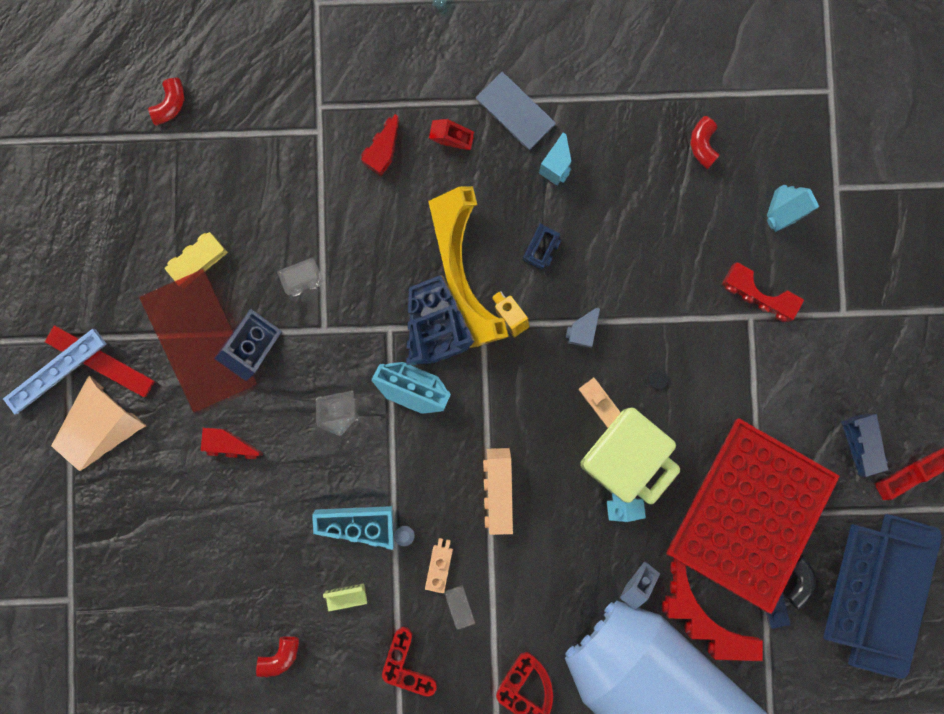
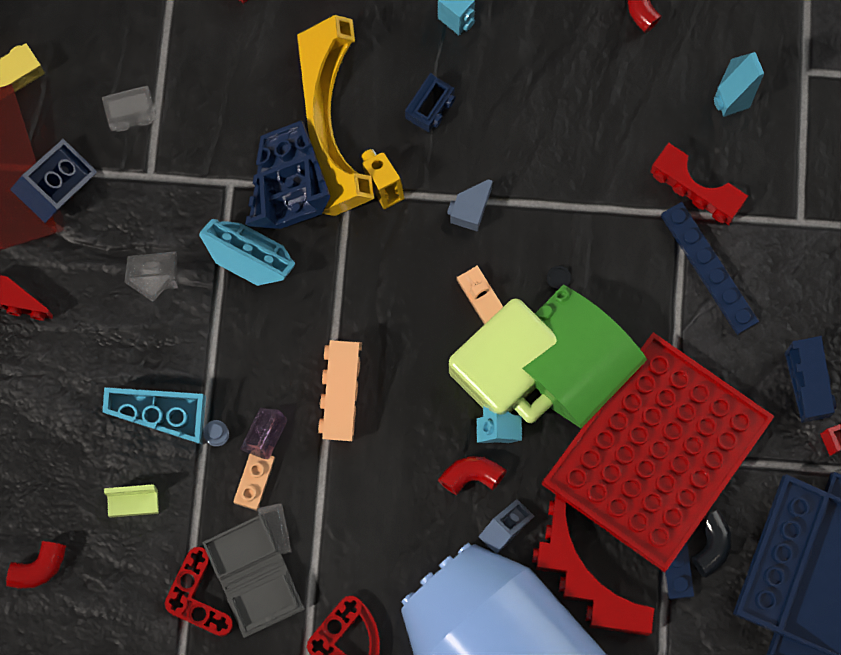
camera: 10 degrees right, 10 degrees down
none -> dark grey piece [202,514,305,638]
none -> clear purple slope [240,408,287,460]
none -> red cylinder [438,456,507,495]
none -> bright green slope [522,284,647,428]
none -> dark blue plate [661,202,759,336]

